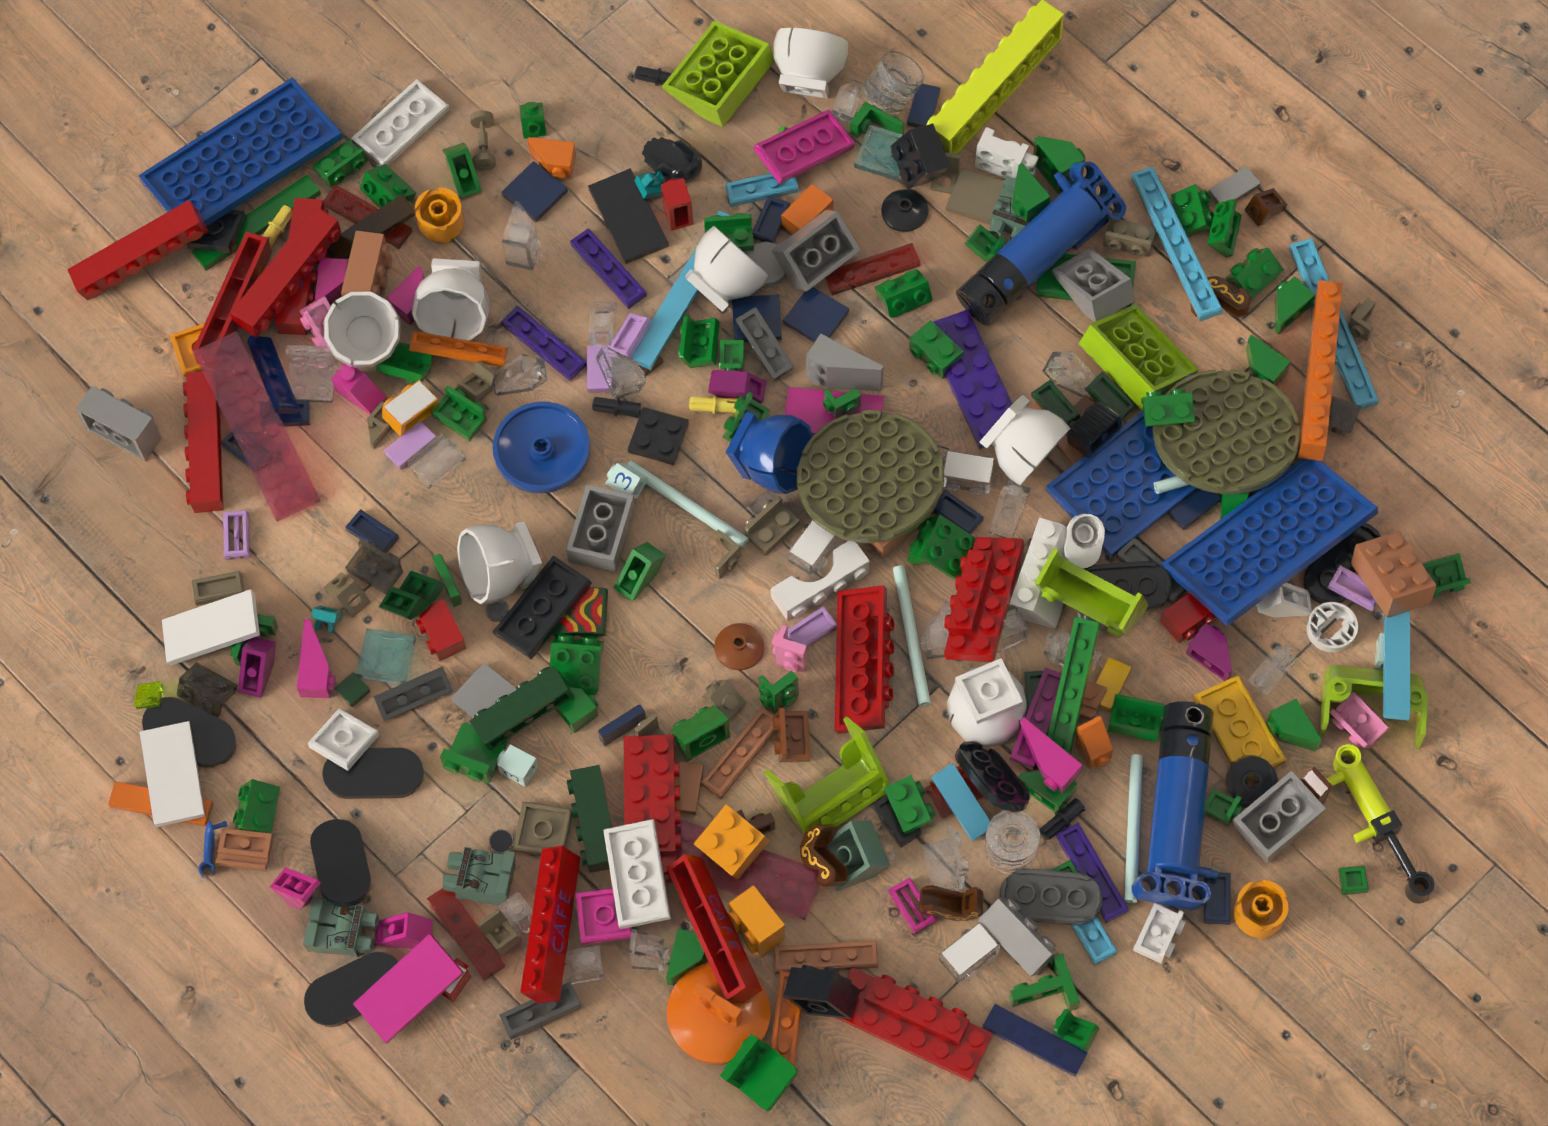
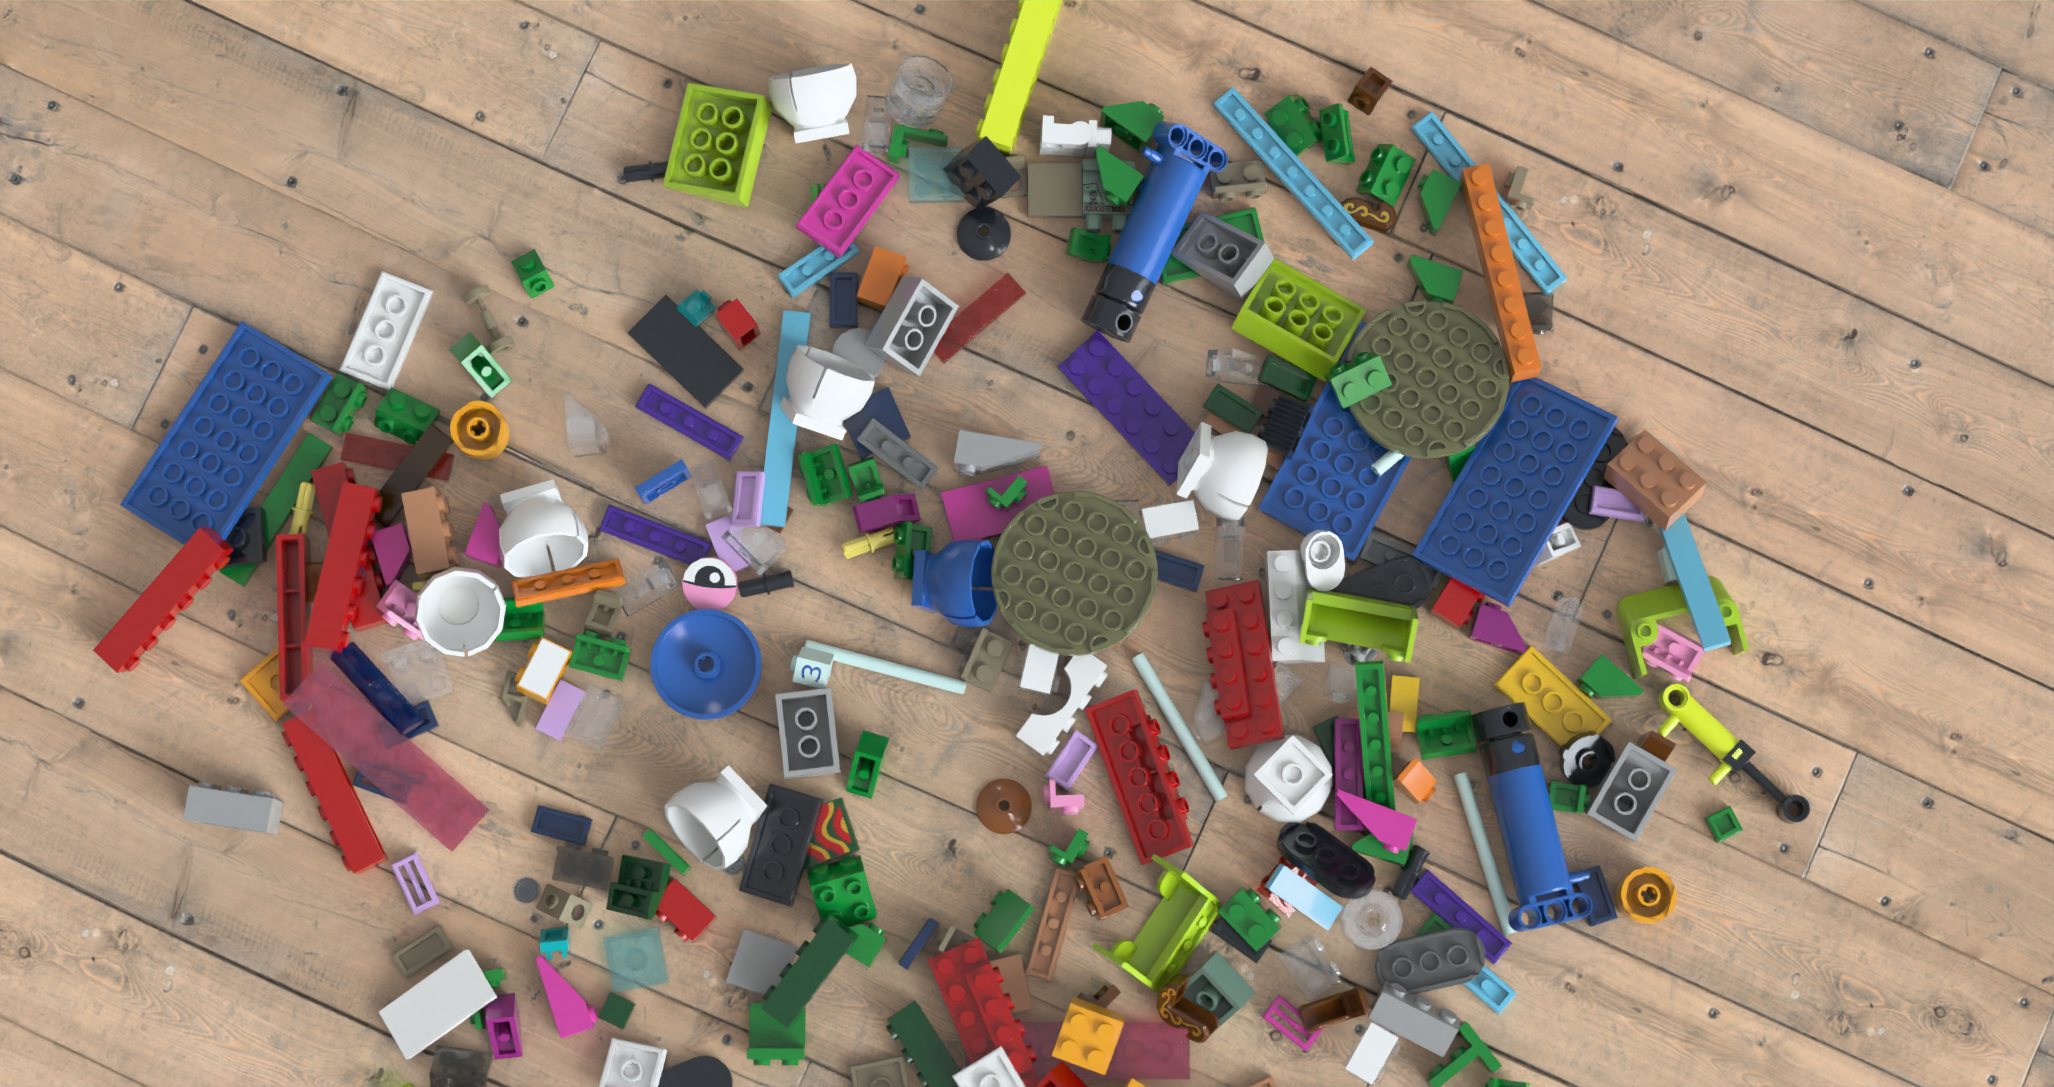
camera: 30 degrees left, 15 degrees up
dark pink slope [331,363,387,415] -> none
dark grey plate [373,667,453,721] -> none
light aqua brick [497,744,538,787] -> none
dark blue tile [502,161,568,222] -> none
orange slope [528,137,576,179] -> none
black plate [628,407,689,465] -> none
black hair [642,137,703,183] -> none
dark tan bracket [702,680,746,720] -> none
green bracket [704,213,754,251] -> none
dark tan bracket [715,529,741,579] -> none
dark blue tile [783,287,849,343] -> none
green bracket [875,269,933,318] -> none
dark blue tile [907,83,941,128] -> none
green bracket [907,514,975,580] -> none
green bracket [909,320,964,379] -> none
white bracket [1133,903,1186,964] -> none
dark blue tile [1168,488,1221,530] -> none
light grey tile [1208,166,1261,203] -> none
white piece [1307,602,1358,653] -> none
green bracket [1422,553,1471,598] -> none
none -> clear tile [512,876,541,904]
none -> blue tile [635,459,691,505]
none -> tile [682,556,738,610]

